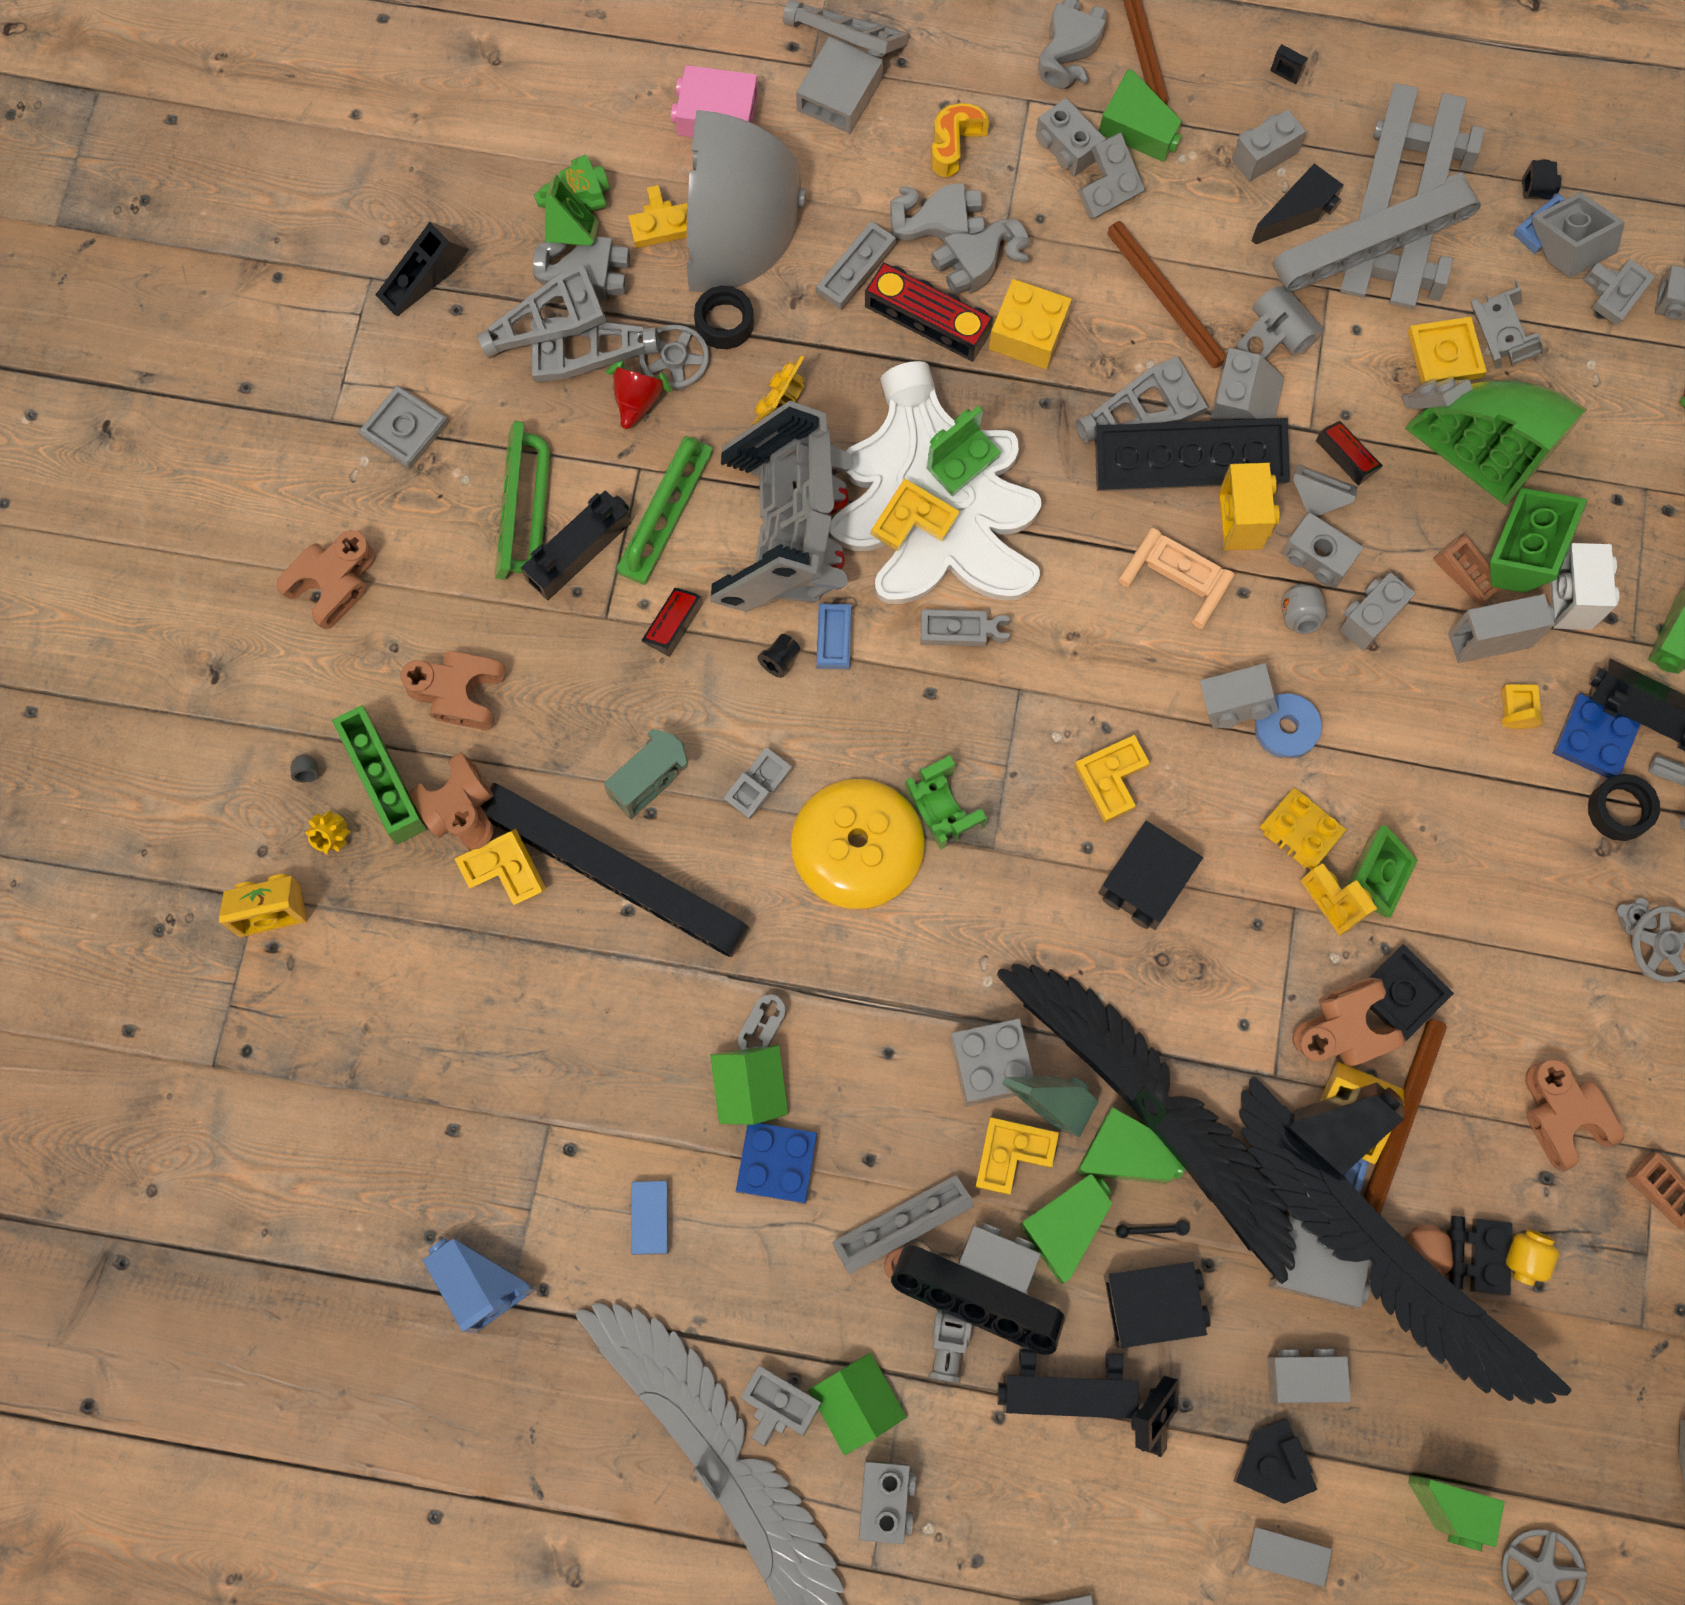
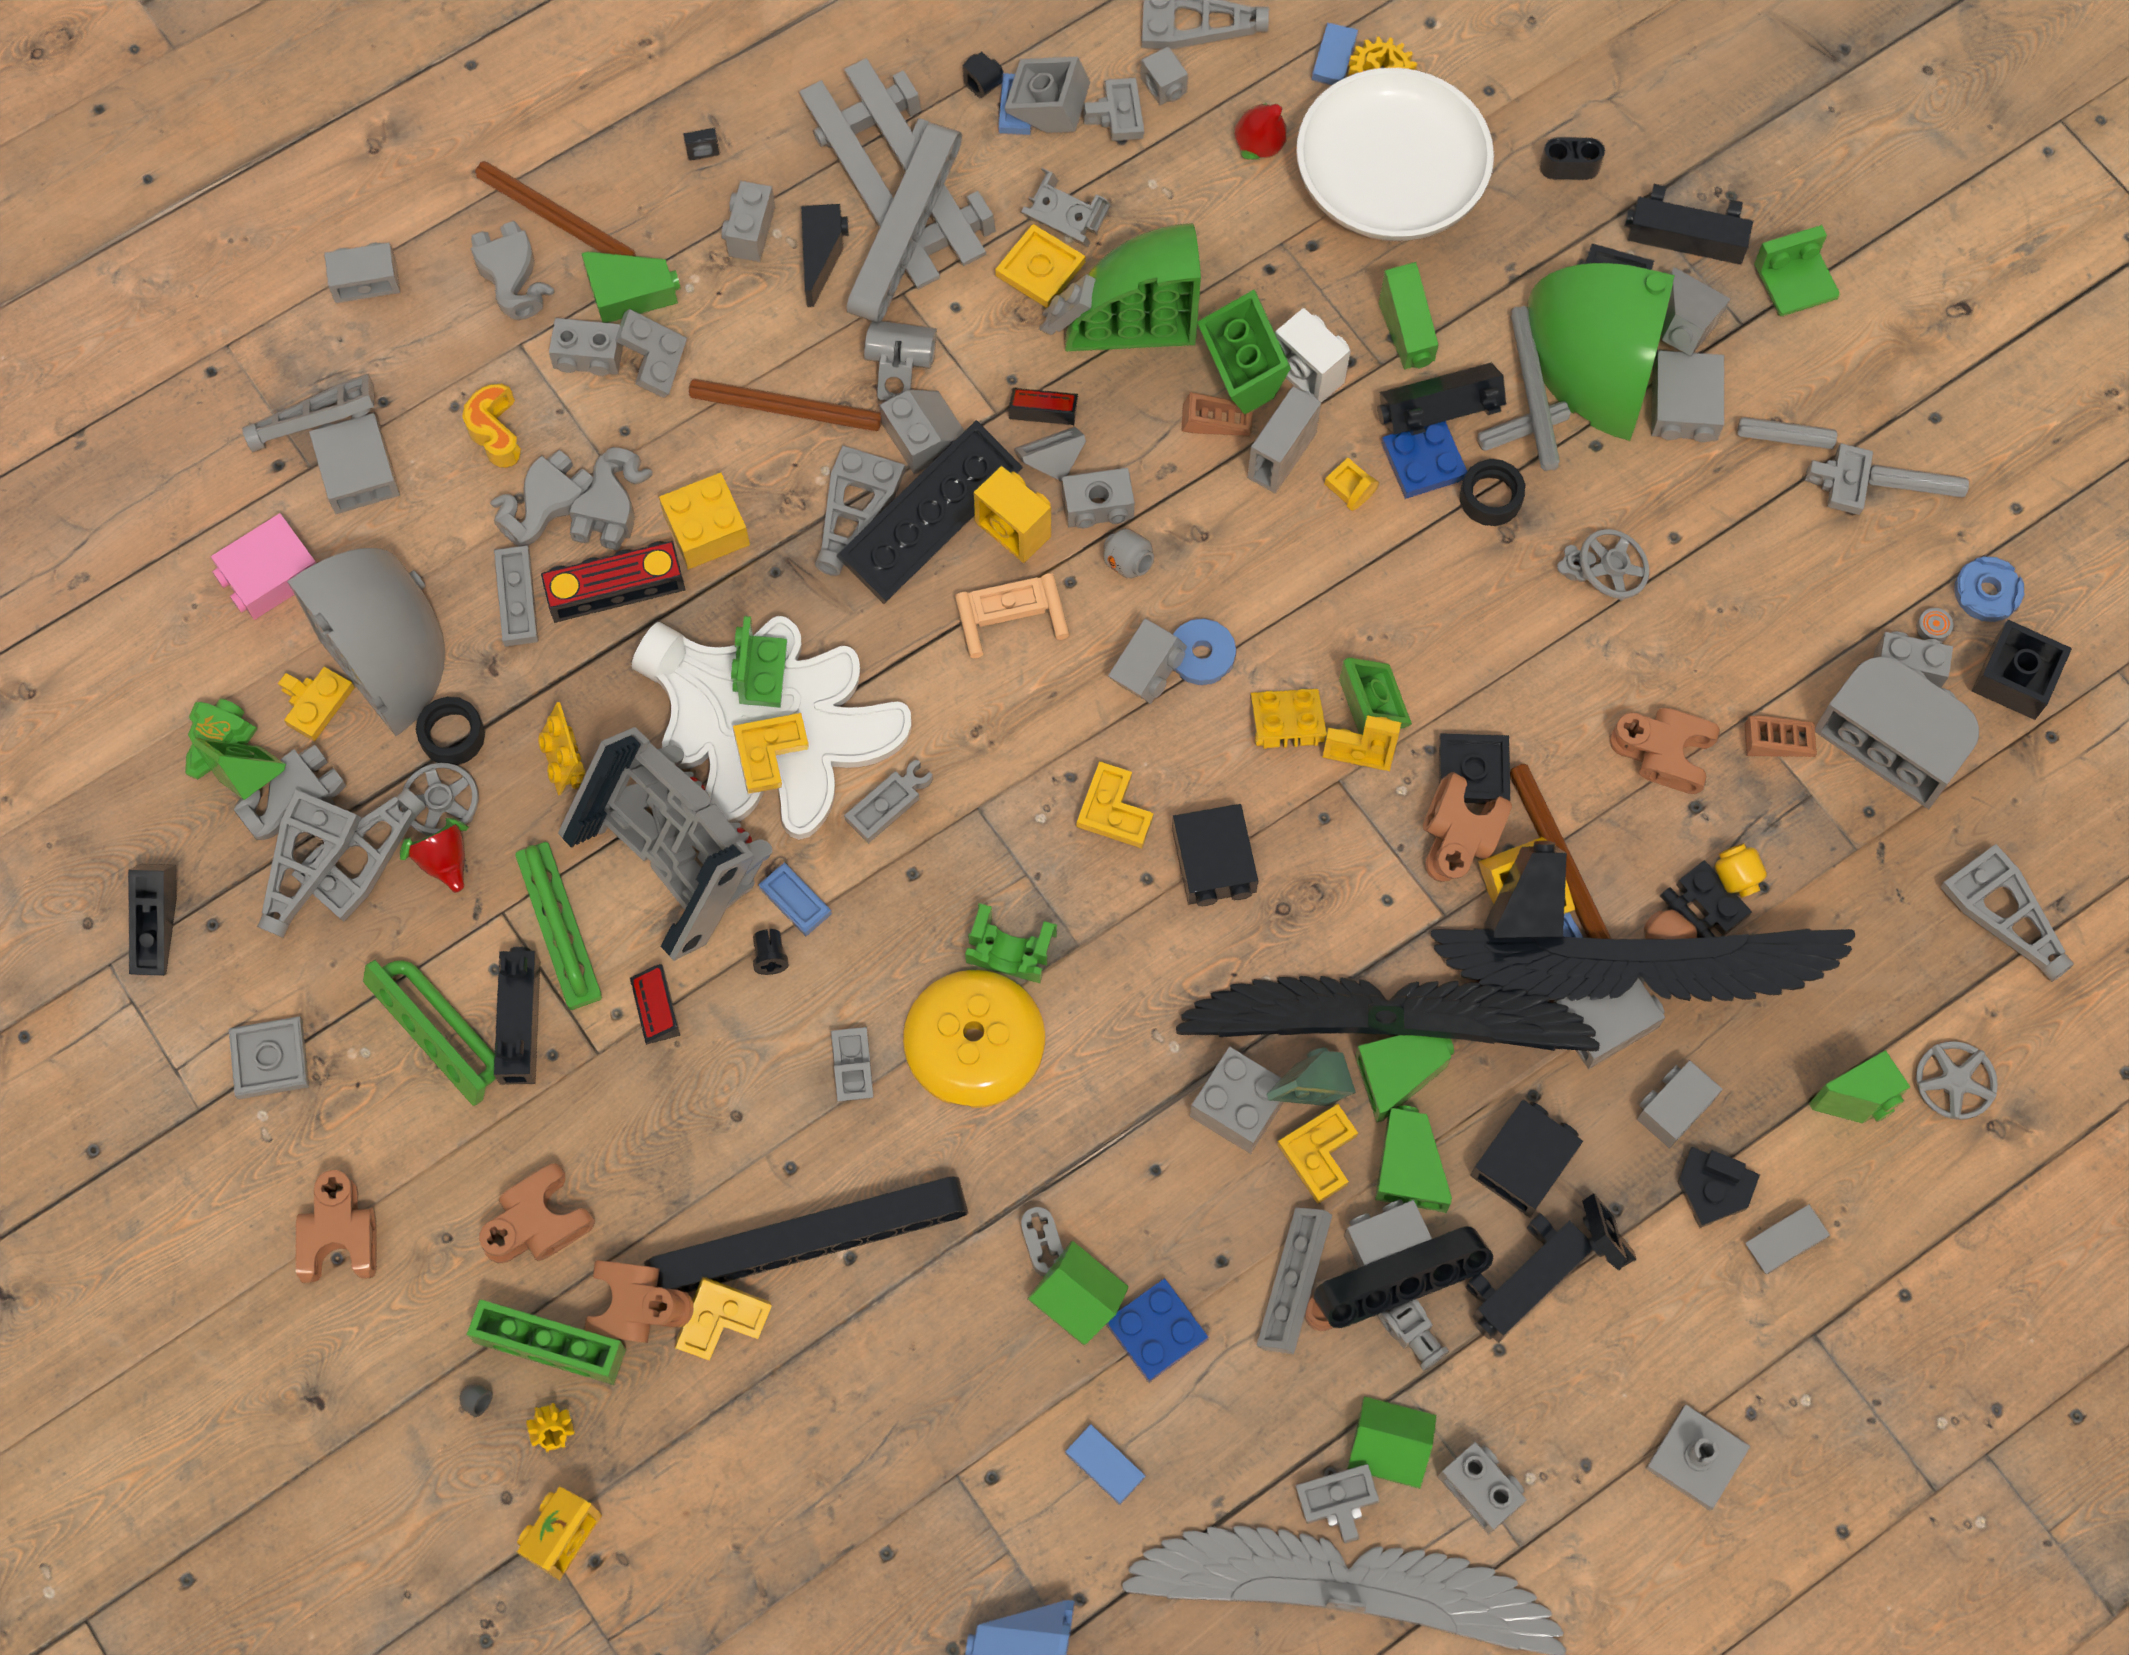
camera: 45 degrees left, 5 degrees down
sand green piece [604,729,688,819] -> none
black hinge [1115,1221,1190,1239] -> none
light grey brick [1339,572,1416,651] -> none

